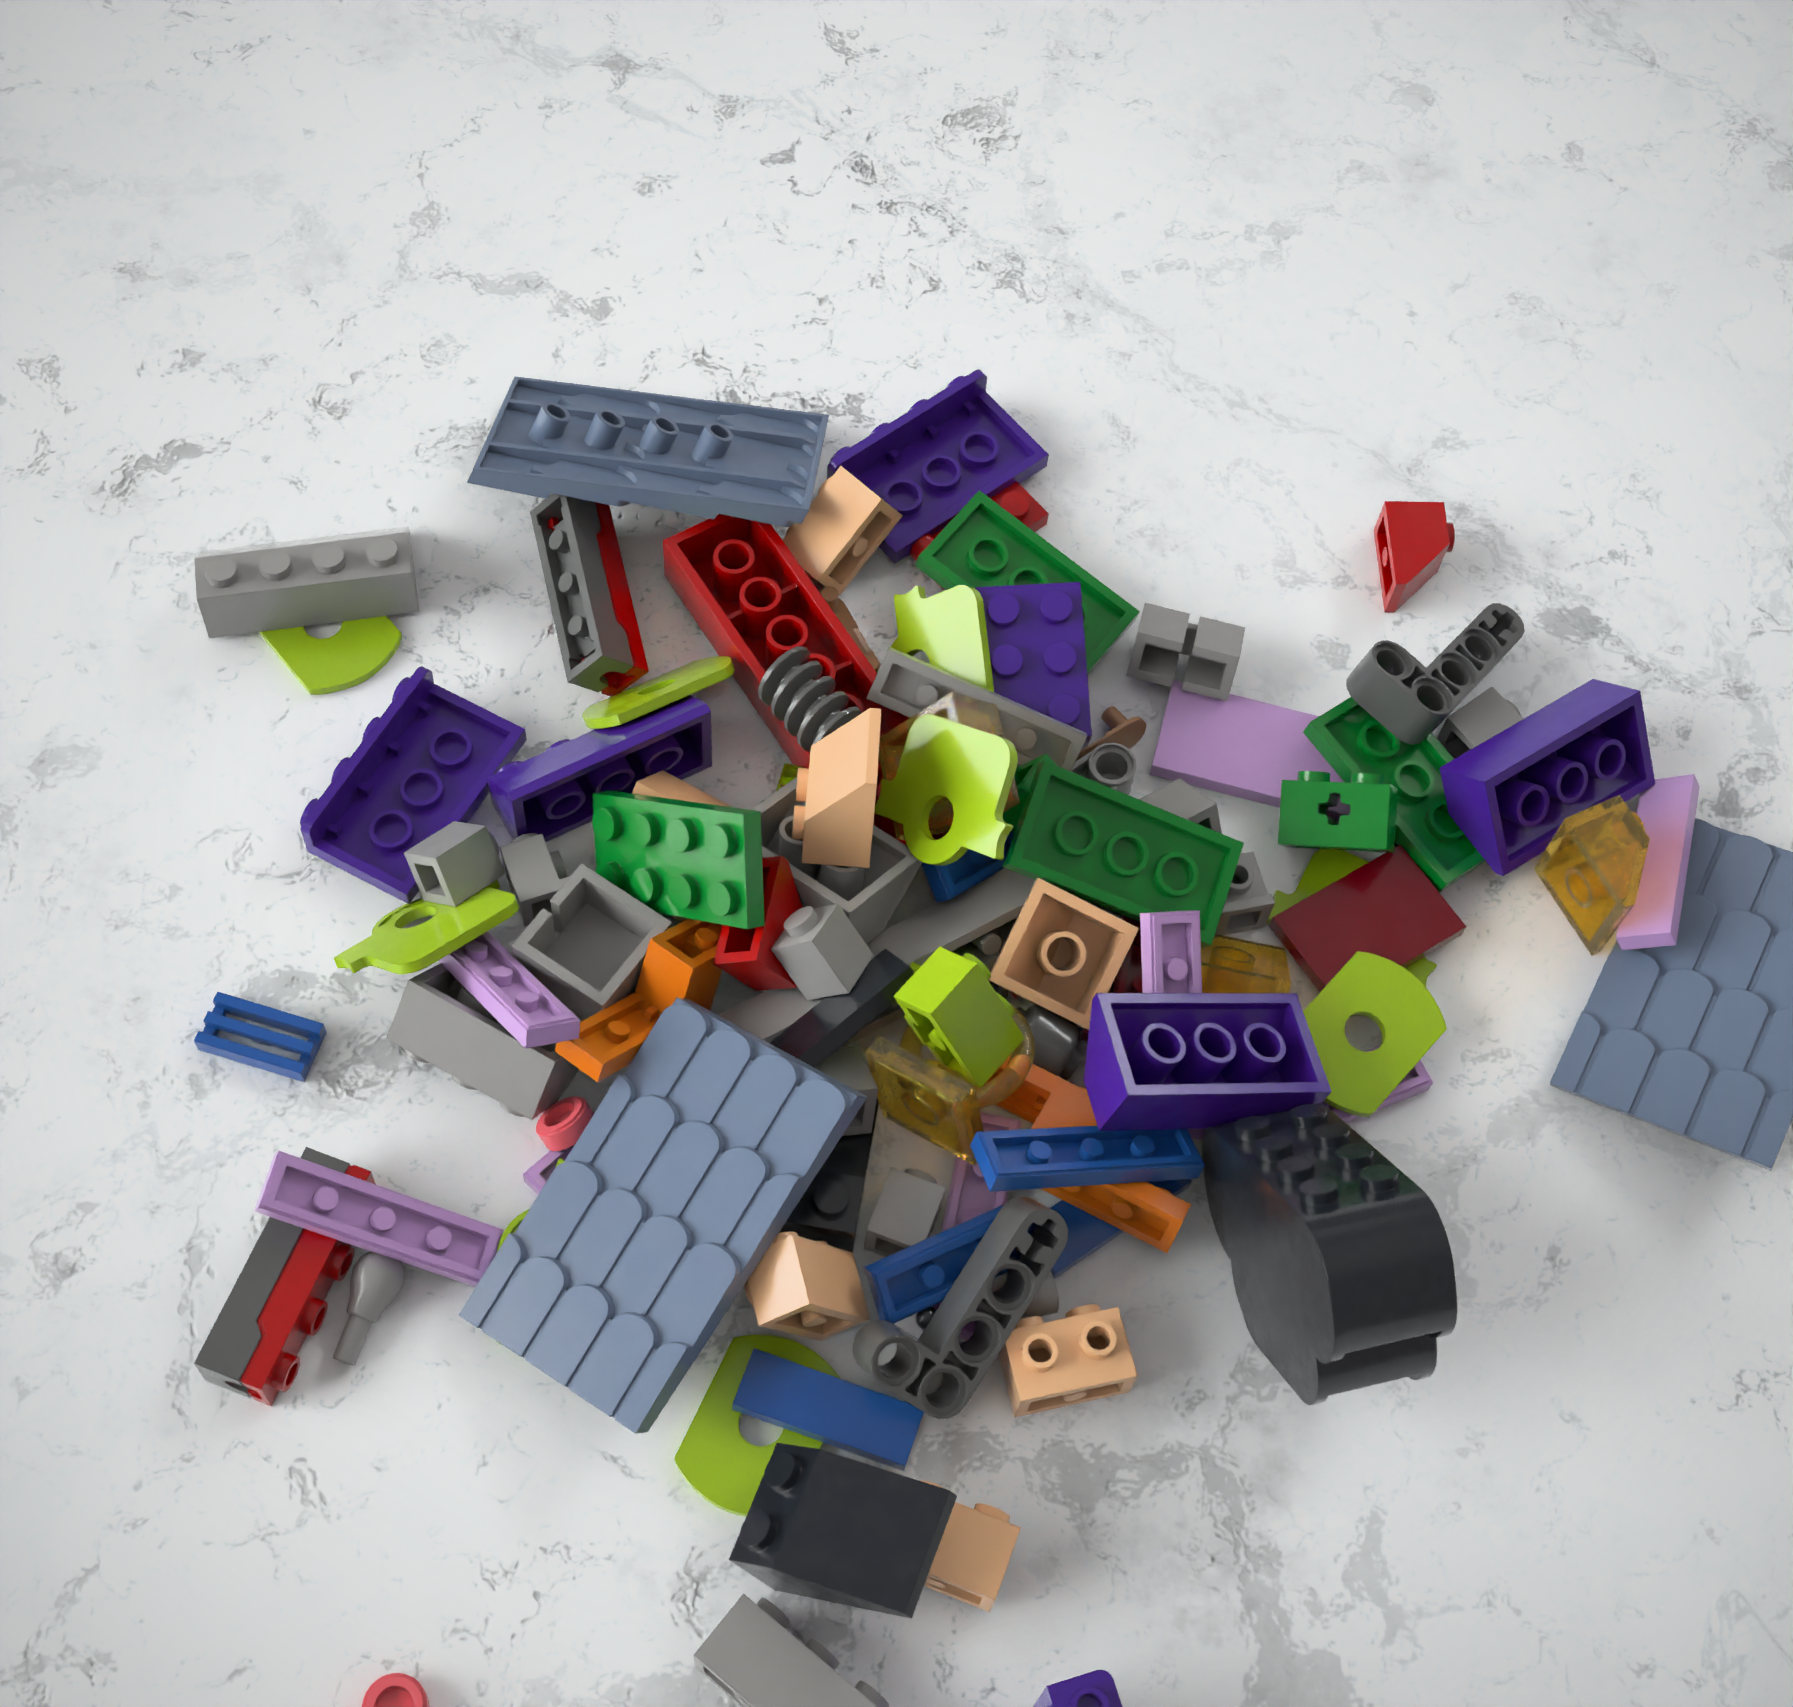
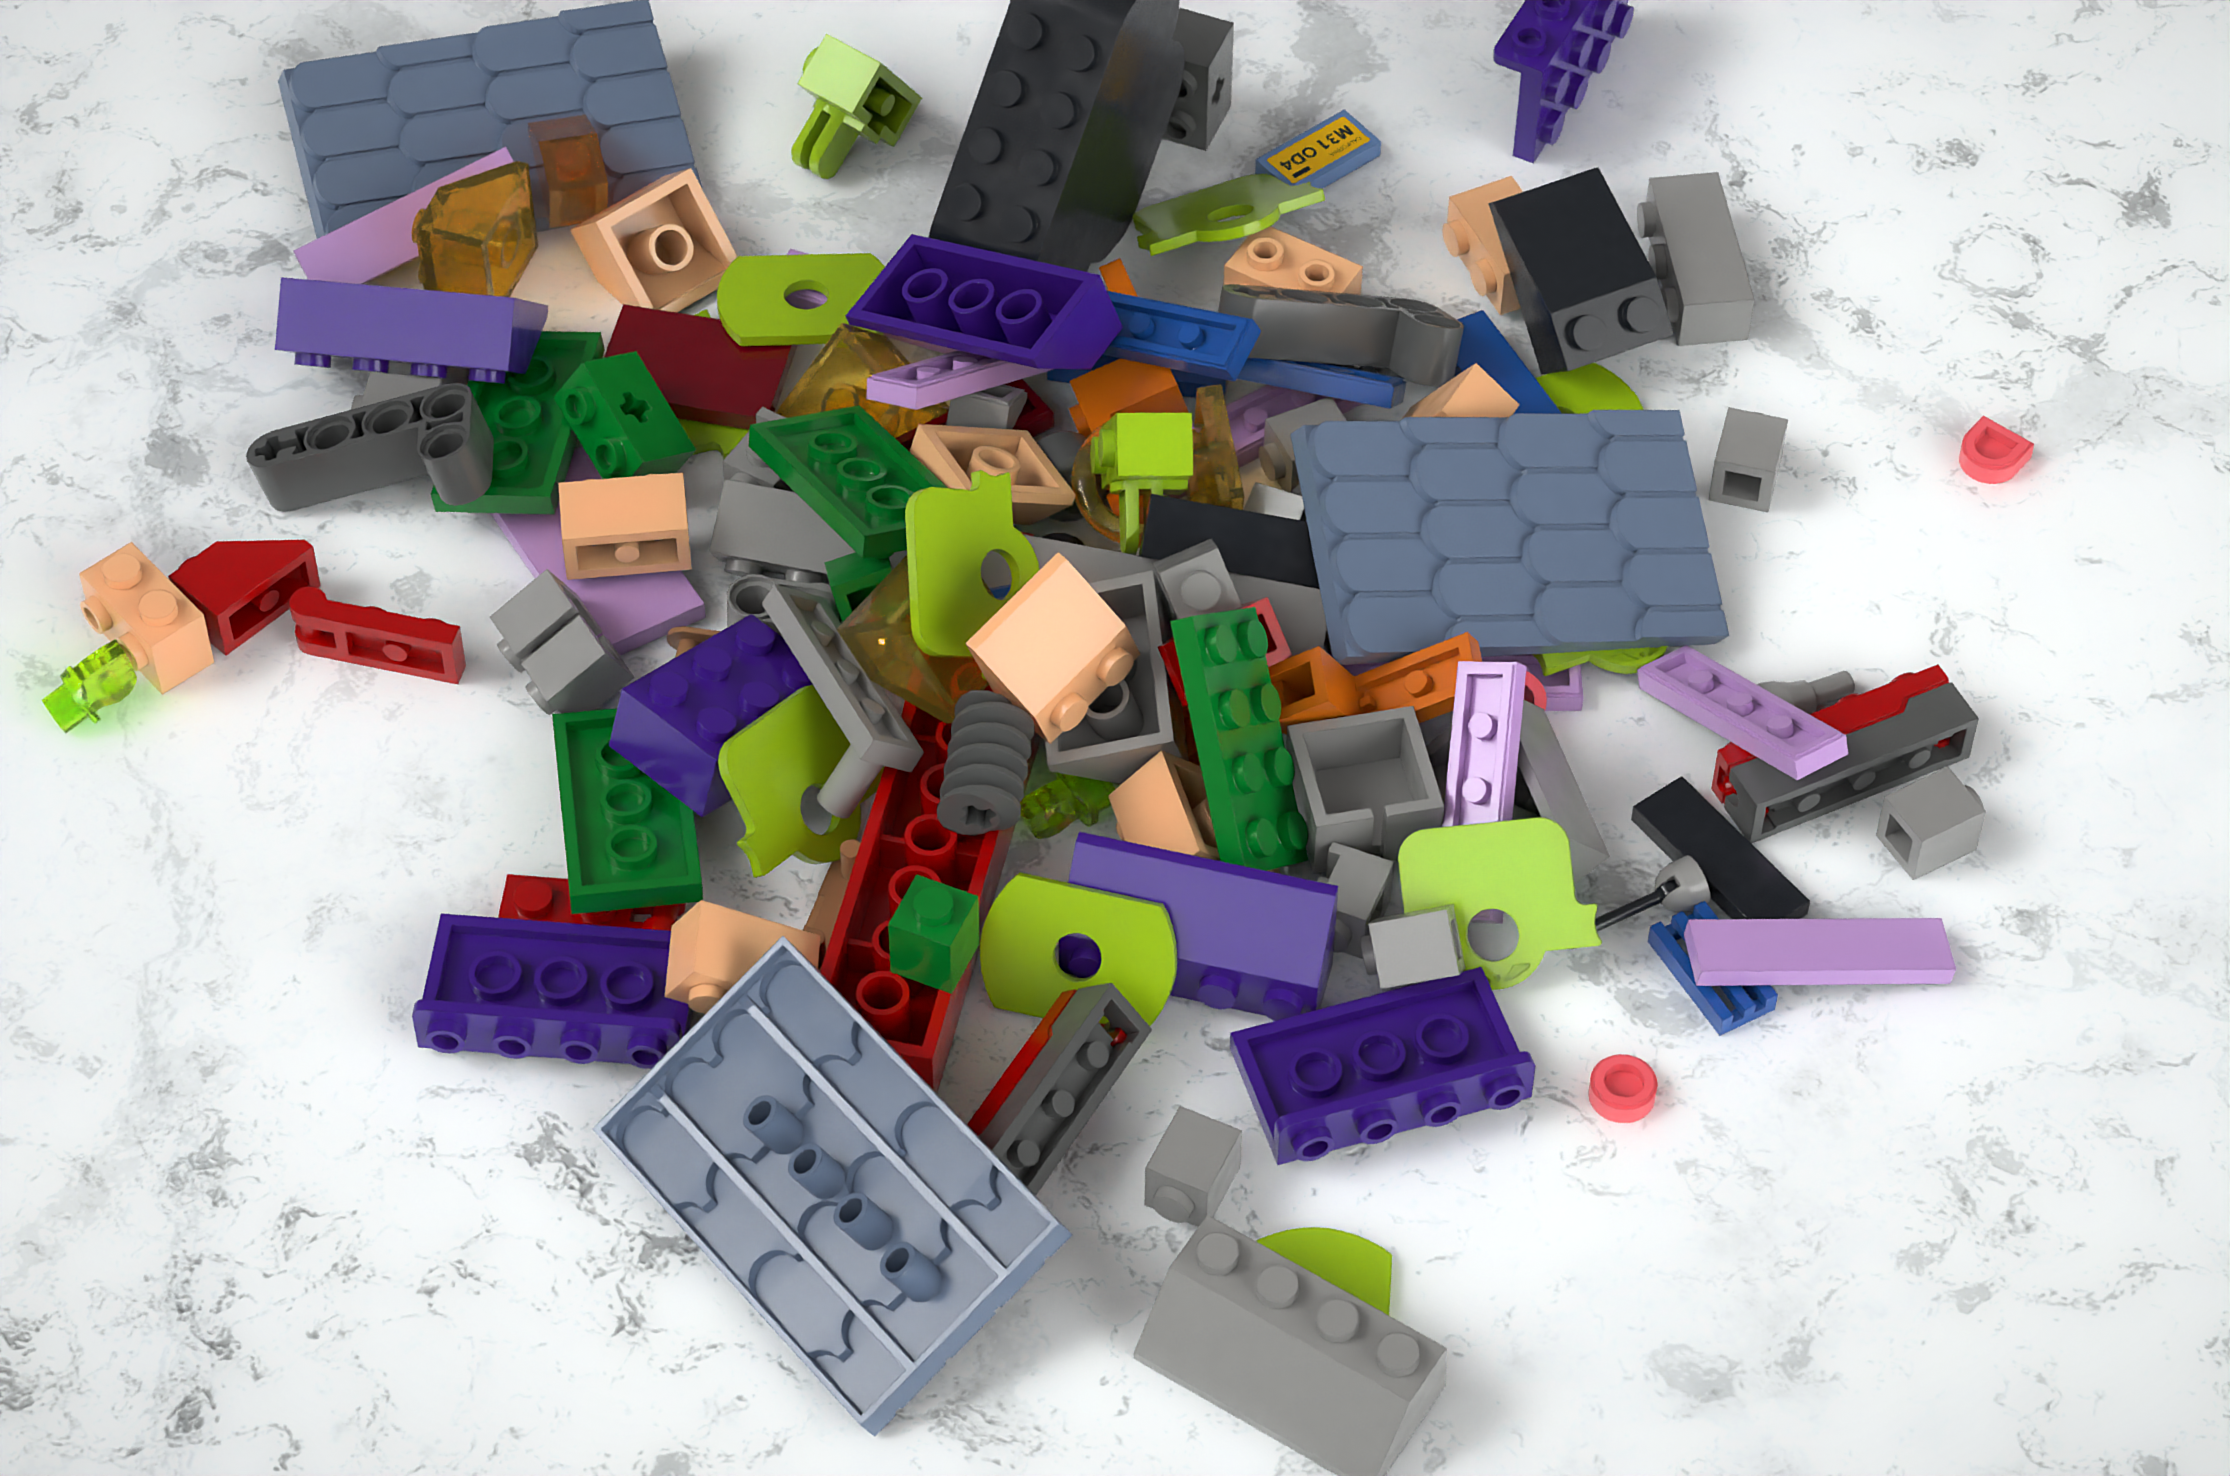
camera: 130 degrees left, 10 degrees down
none -> clear neon green piece [41,639,137,733]
none -> light nougat brick [79,542,214,695]
none -> red plate [289,586,466,685]
none -> clear orange slope [528,115,608,228]
none -> light nougat brick [558,472,692,580]
none -> light nougat slope [570,168,738,312]
none -> lime brick [791,33,922,179]
none -> green brick [888,874,980,994]
none -> lime piece [1133,174,1325,256]
none -> light grey brick [1144,1106,1242,1227]
none -> dark grey brick [1163,8,1234,151]
none -> tile [1255,109,1381,189]
none -> light grey hinge [1570,855,1711,950]
none -> coral tile [1588,1054,1658,1123]
none -> black tile [1631,776,1810,919]
none -> lavender tile [1684,918,1956,986]
none -> light grey brick [1708,407,1788,512]
none -> light grey brick [1876,766,1986,880]

